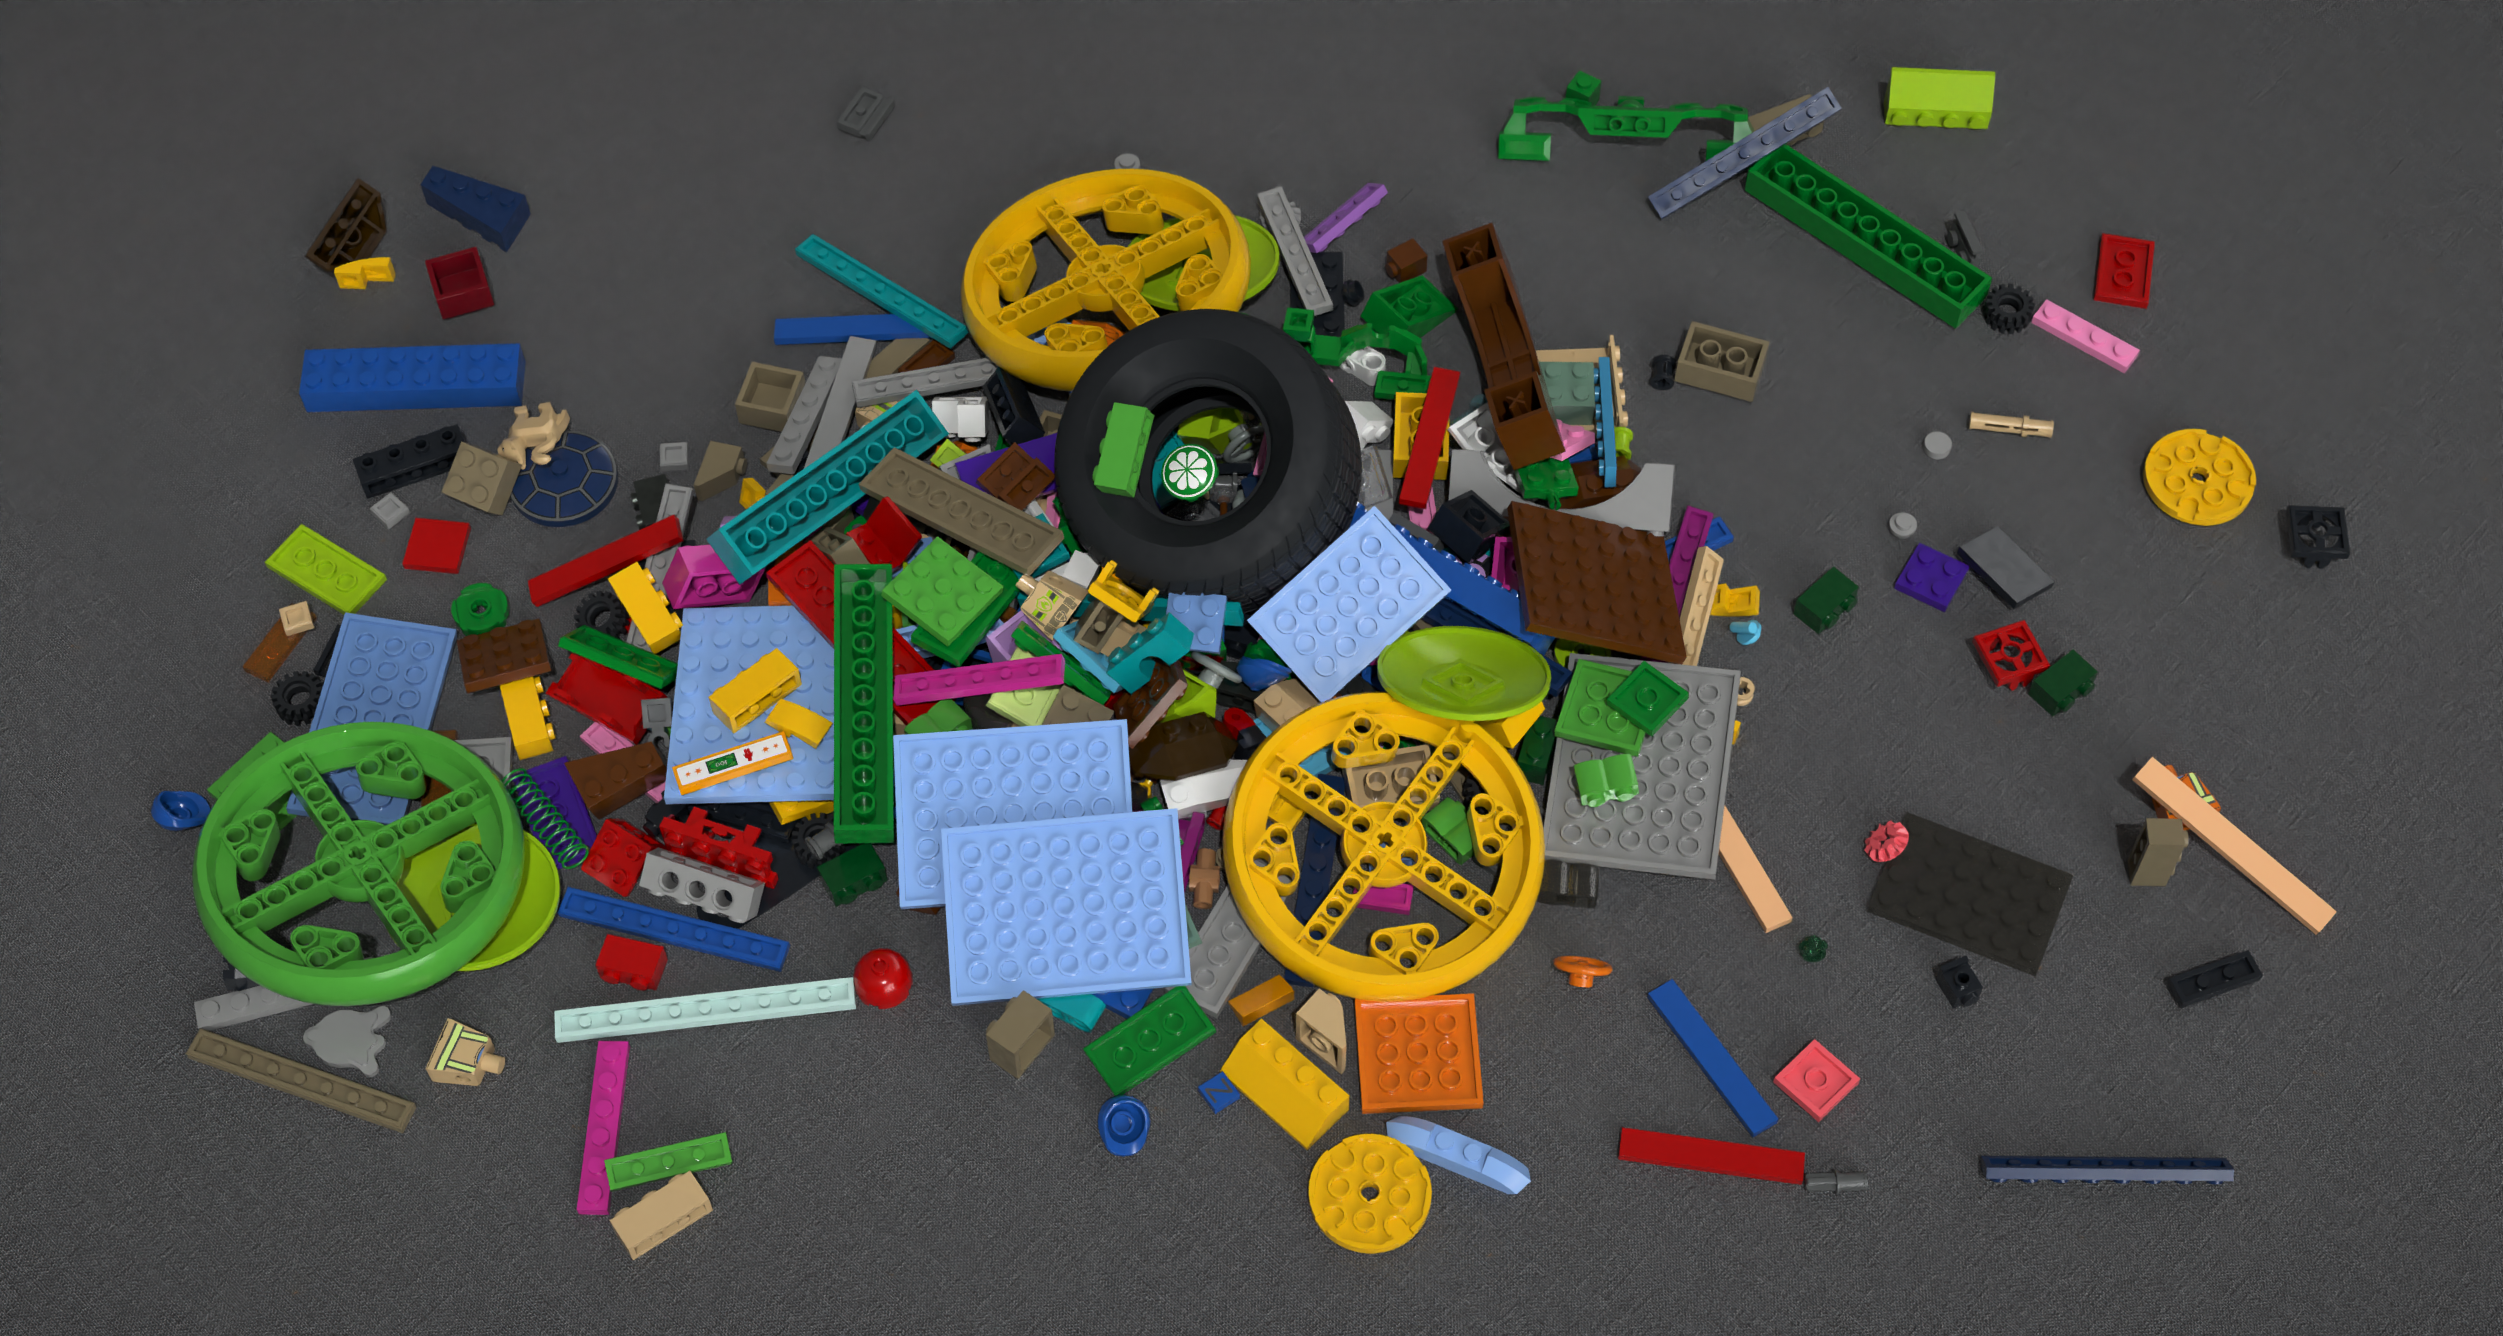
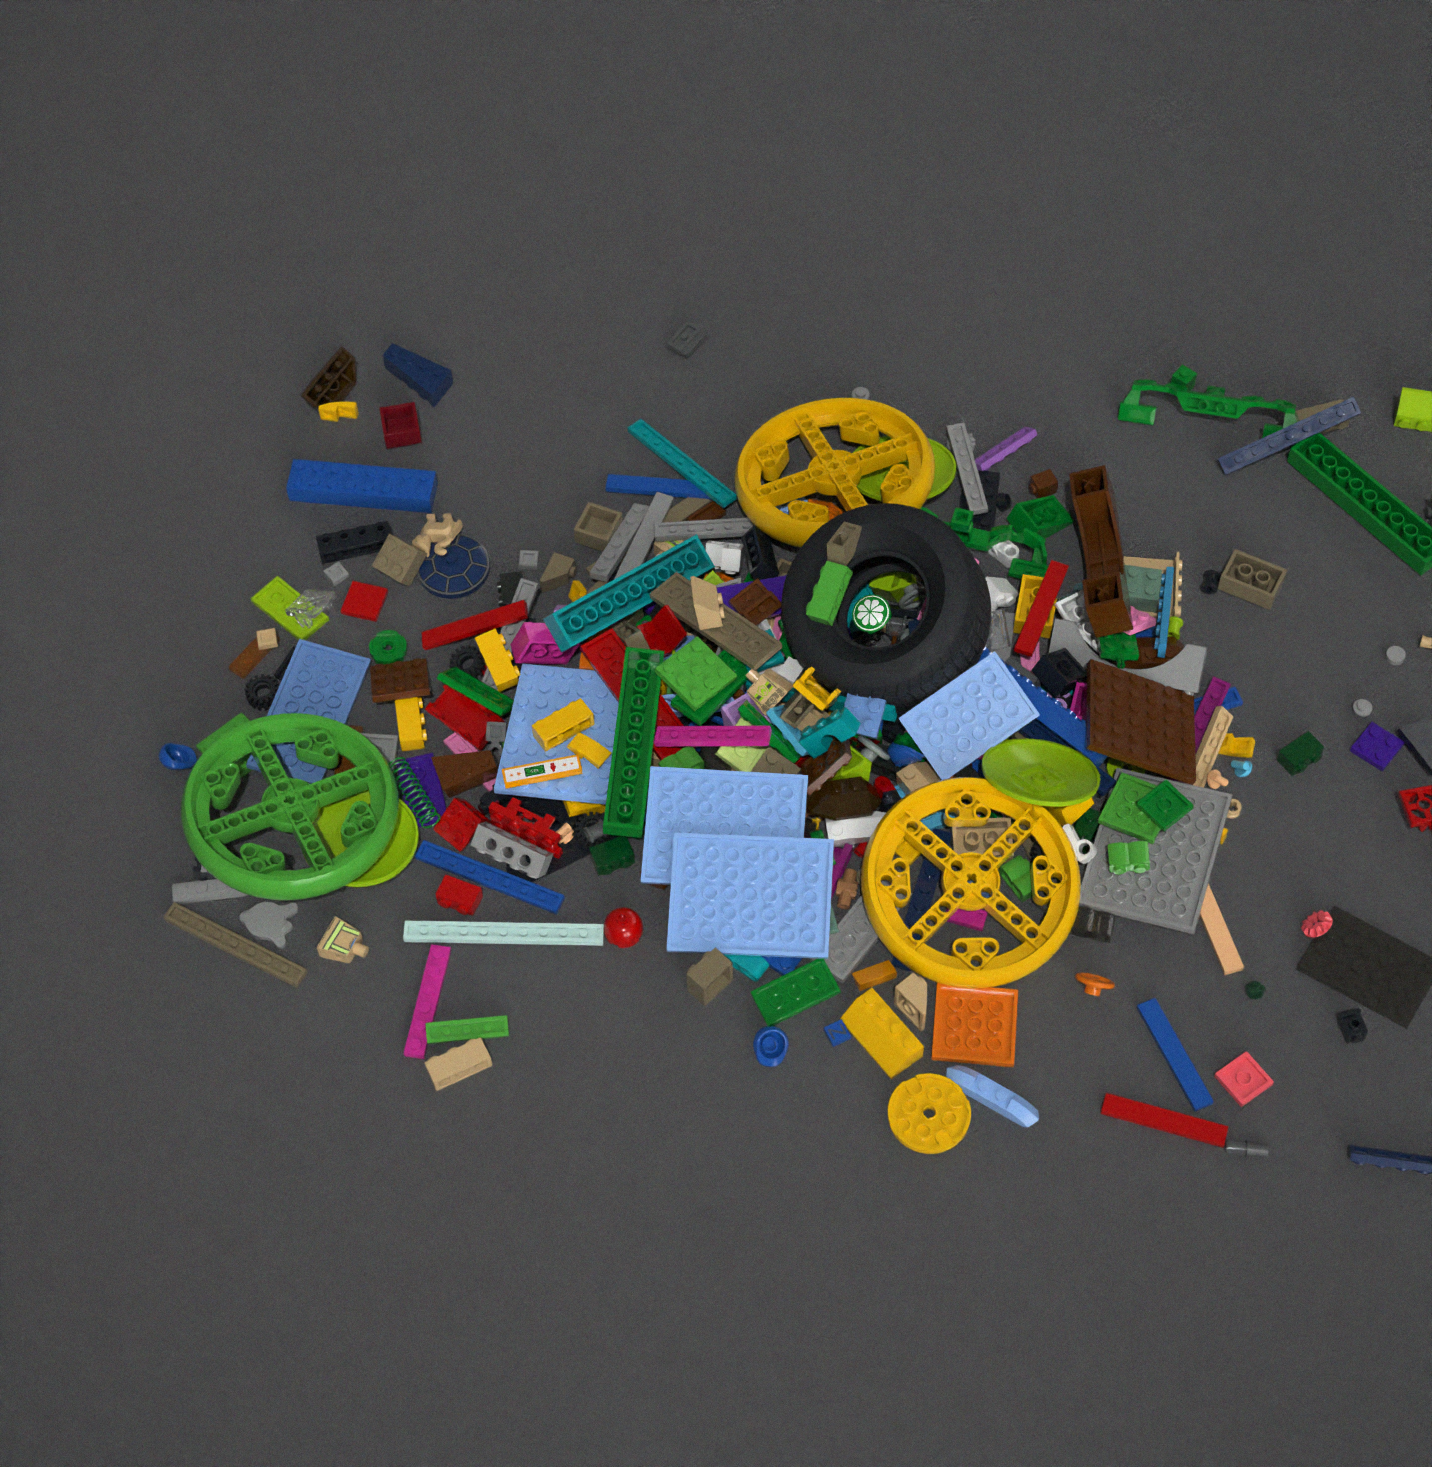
camera: 10 degrees right, 0 degrees up
none -> clear piece [285,589,337,628]
none -> light nougat plate [556,822,574,844]
none -> tan slope [690,576,725,630]
none -> dark tan slope [827,522,862,566]
none -> white plate [1063,823,1097,864]
none -> light nougat plate [1207,770,1228,789]

